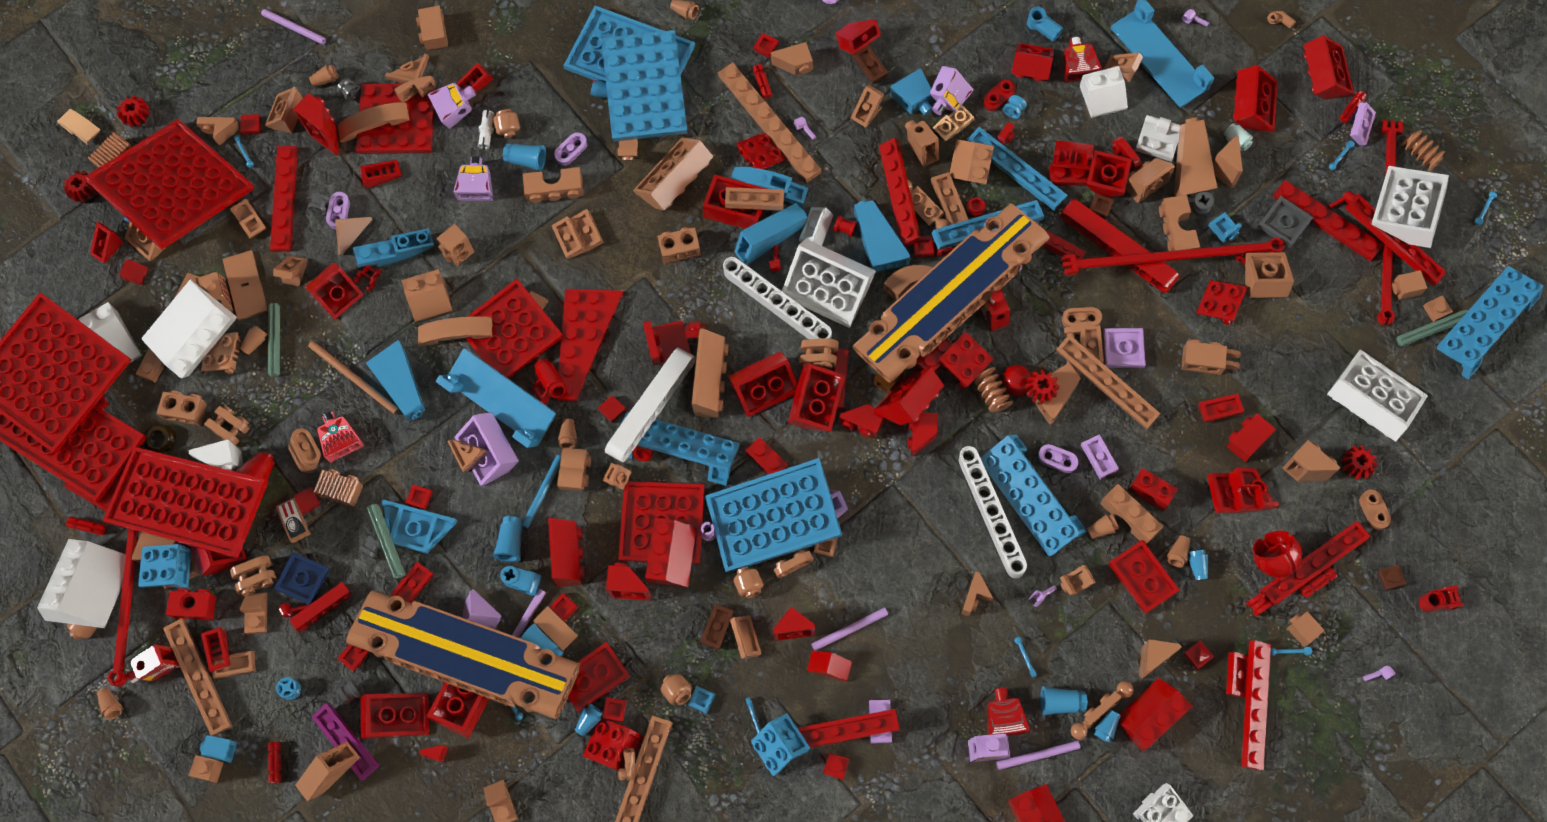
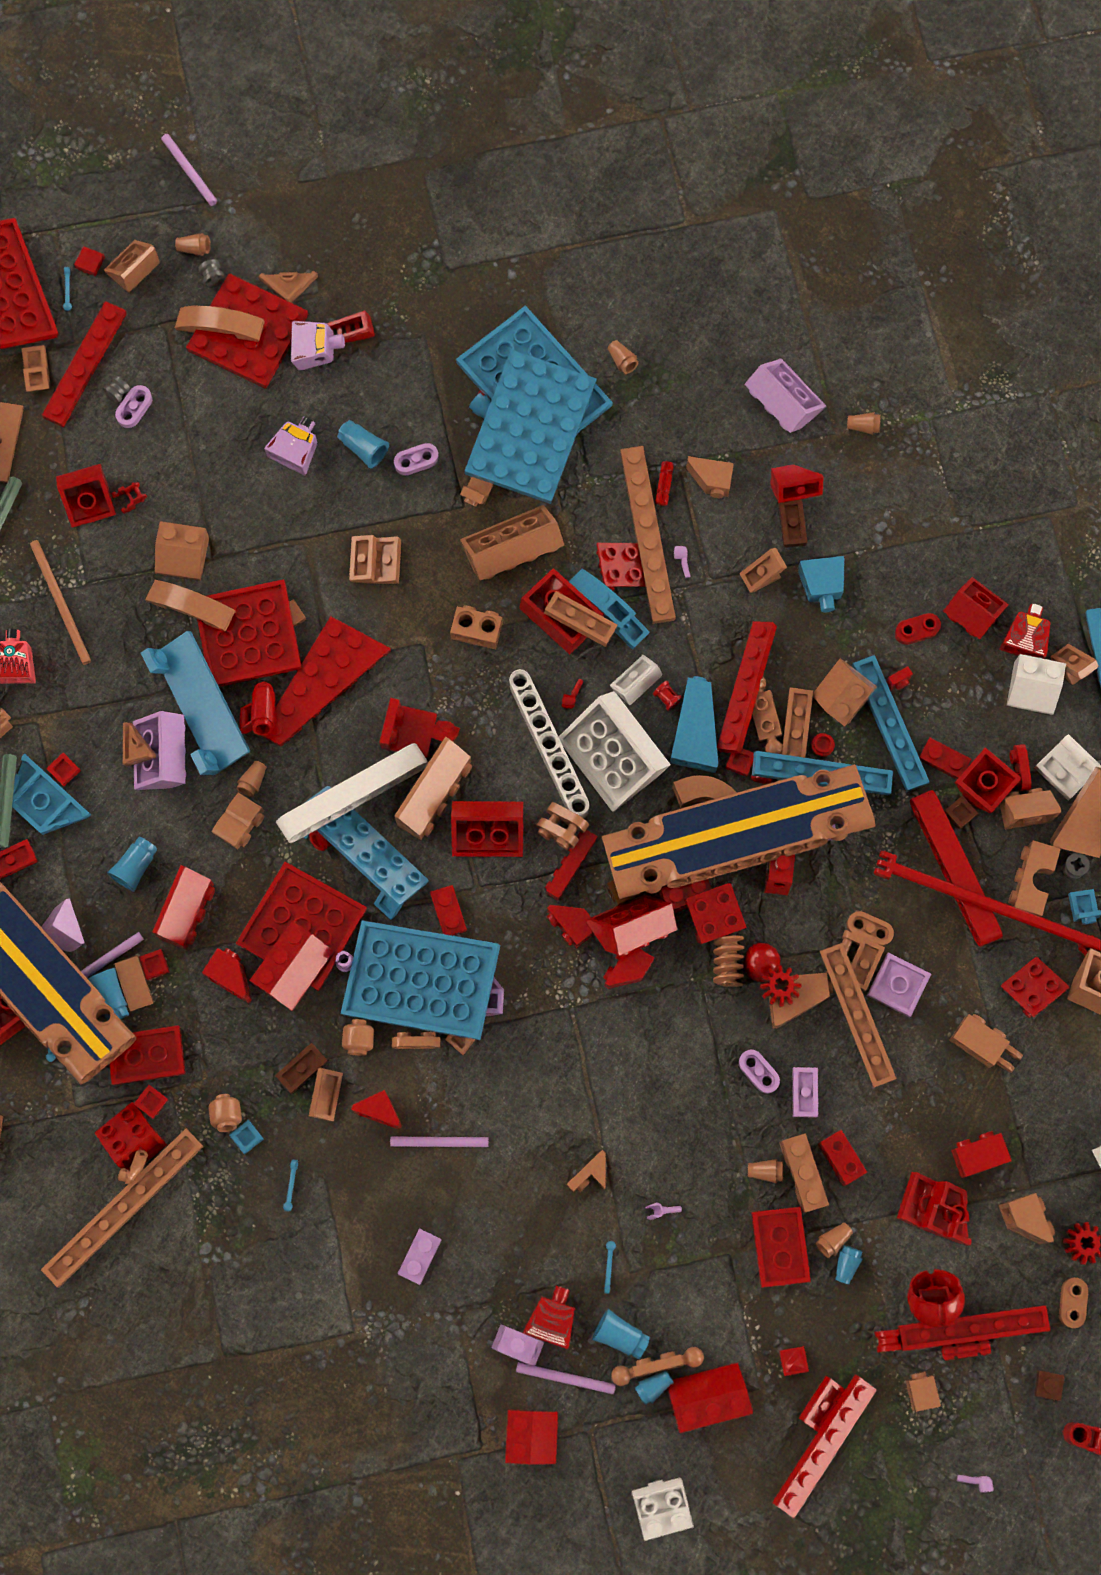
camera: 20 degrees right, 5 degrees up
nougat slope [196,117,240,145] -> none
nougat slope [273,255,308,286] -> none
red slope [293,93,339,156] -> none
nougat tile [335,217,372,255] -> none
dark azure slope [353,228,434,268] -> none
red slope [360,159,402,189] -> none
dark azure slope [366,340,425,422] -> none
nougat slope [394,76,437,102] -> none
nougat brick [416,5,448,50] -> none
nougat brick [437,224,474,266] -> none
white pin [478,110,494,149] -> none
nougat head [493,109,520,138] -> none
dark azure piece [500,566,542,596] -> none
dark azure bar [522,455,561,529] -> none
nougat arch [523,167,584,203] -> none
dark azure cone [574,704,603,737] -> none
red tile [598,395,626,423] -> none
nougat bracket [602,463,632,490] -> none
dark azure slope [734,203,807,265] -> none
dark azure bracket [751,713,811,776] -> none
red plate [754,33,779,58] -> none
red slope [788,363,846,432] -> none
red plate [797,709,900,748] -> none
red slope [807,651,852,682] -> none
red plate [823,753,849,780] -> none
nougat torso [905,120,939,168] -> none
lavender torso [930,66,974,115] -> none
light nougat slope [933,105,975,141] -> none
white beam [959,446,1027,579] -> none
dark azure bracket [981,434,1088,556] -> none
dark azure wheel [1003,95,1027,119] -> none
dark azure piece [1027,7,1063,42] -> none
red piece [1042,229,1086,259] -> none
red hinge [1052,140,1094,170] -> none
nougat bracket [1060,565,1096,595] -> none
nougat slope [1139,639,1182,679] -> none
red plate [1198,393,1244,423] -> none
dark azure hinge [1270,647,1312,656] -> none

